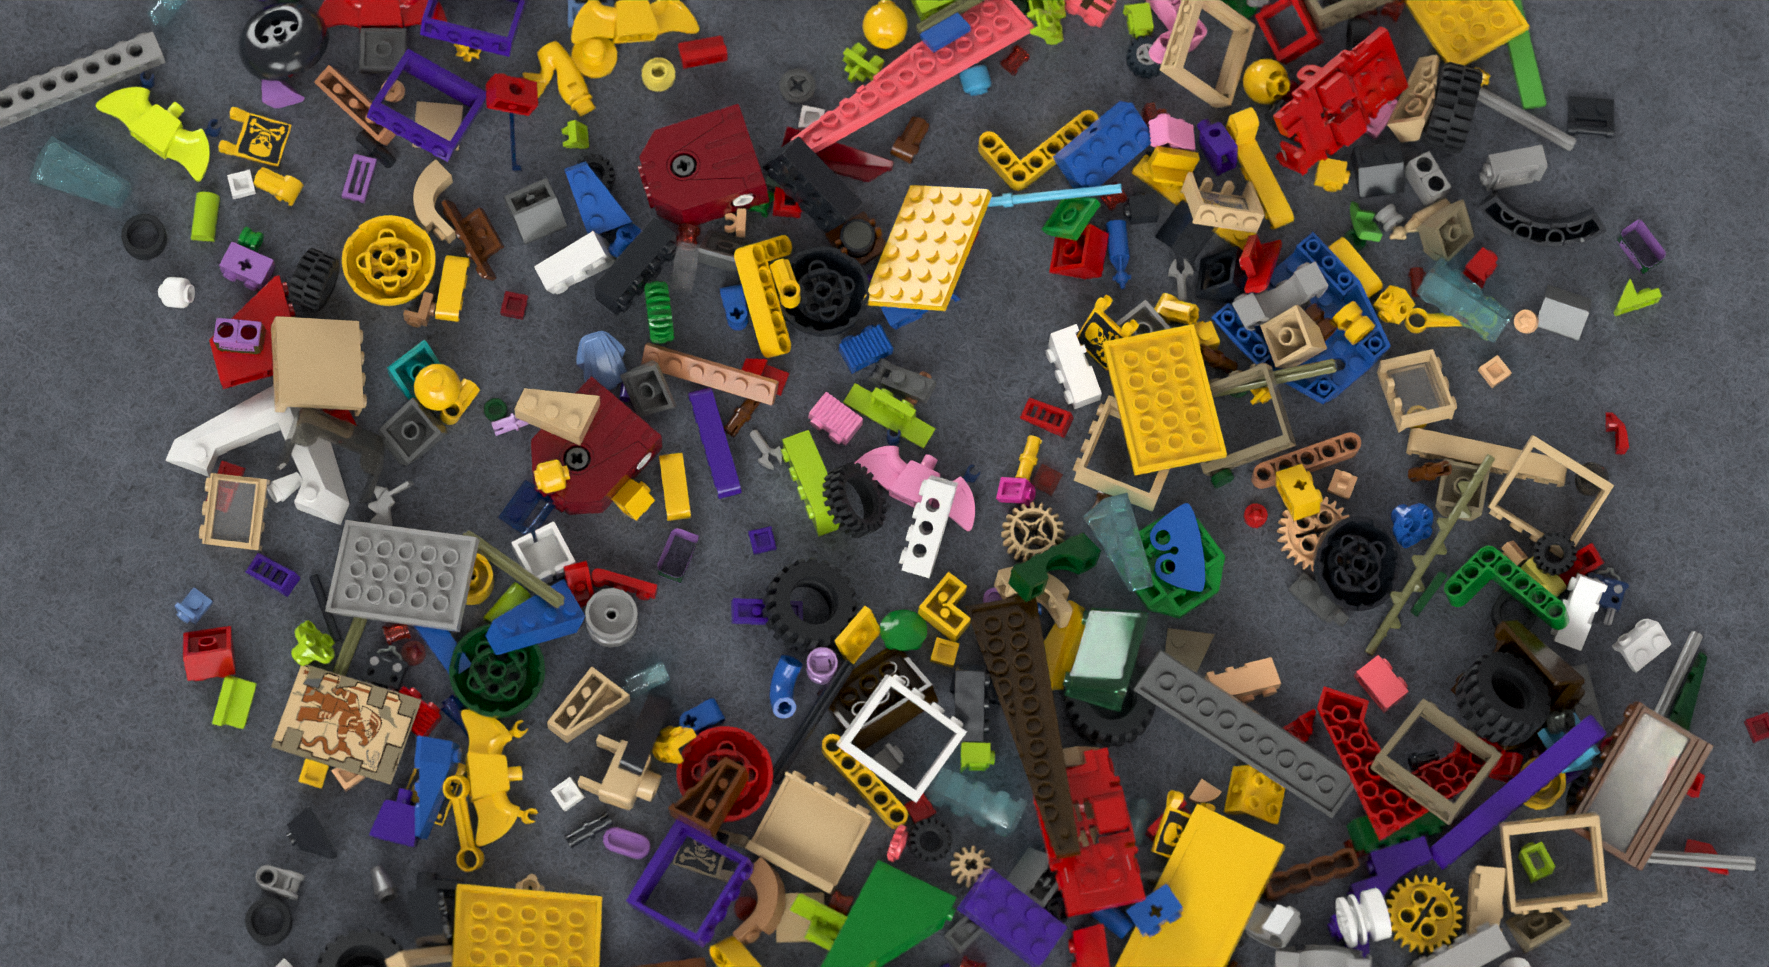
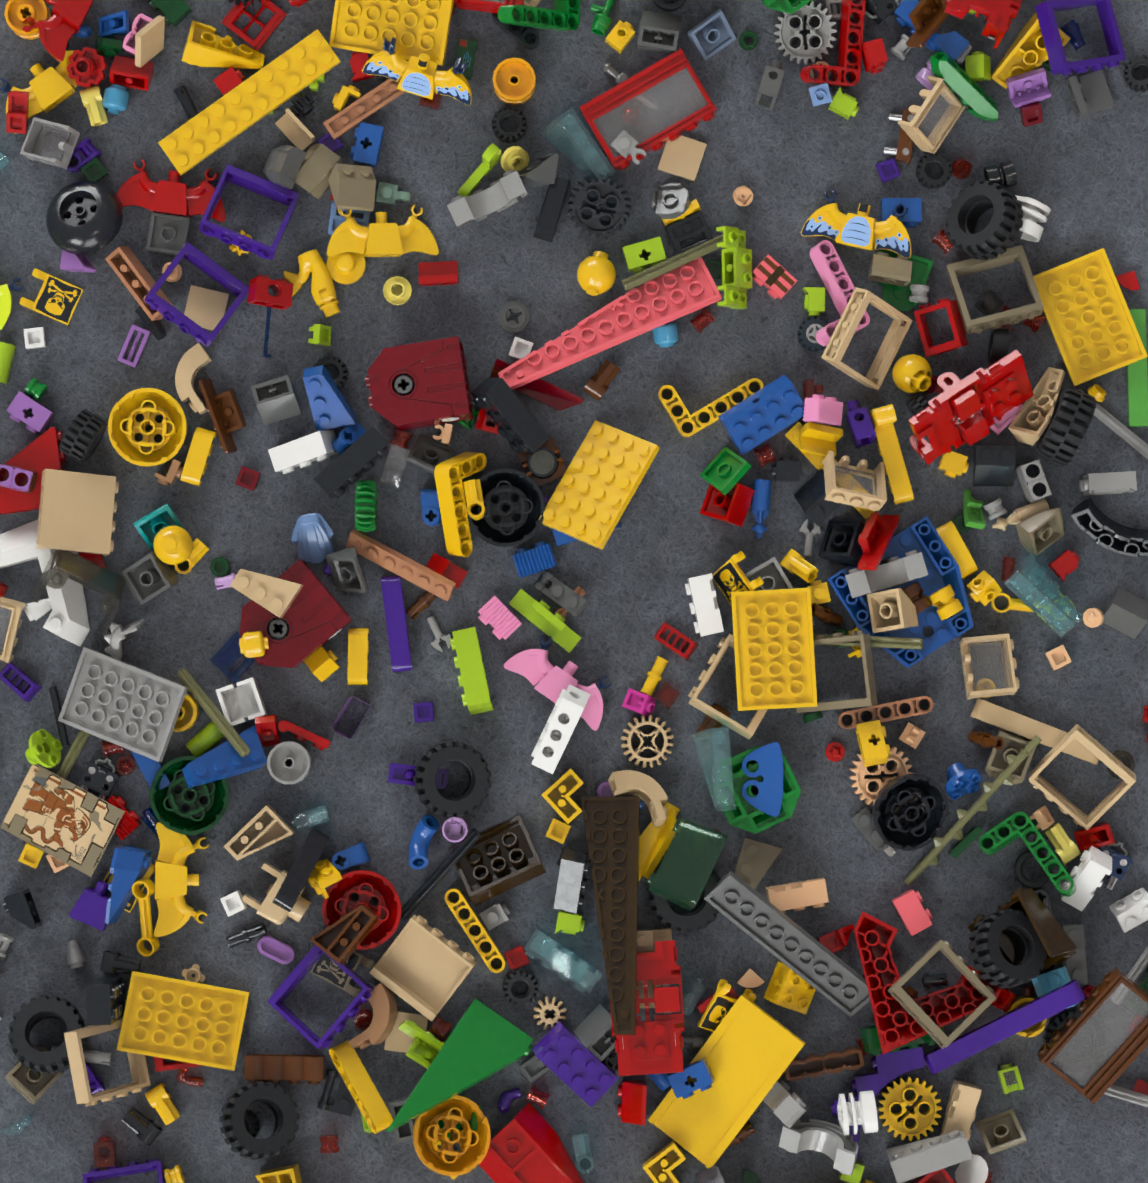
camera: 15 degrees right, 15 degrees up
yellow piece [253,167,304,206] -> none
black tyre [822,462,887,538] -> none
yellow tile [835,606,880,664] -> none
white window [836,674,967,802] -> none
lime hips [843,43,884,83] -> none
green dish [880,609,927,651] -> none
coral gear [887,825,909,863] -> none
blue tile [920,12,971,53] -> none
medium azure bar [988,184,1122,208] -> none
dark green arch [1008,532,1101,602] -> none
tan window [1499,812,1608,915] -> none
black tyre [1532,531,1577,576] -> none
pearl dark grey wheel [1547,710,1575,735] -> none

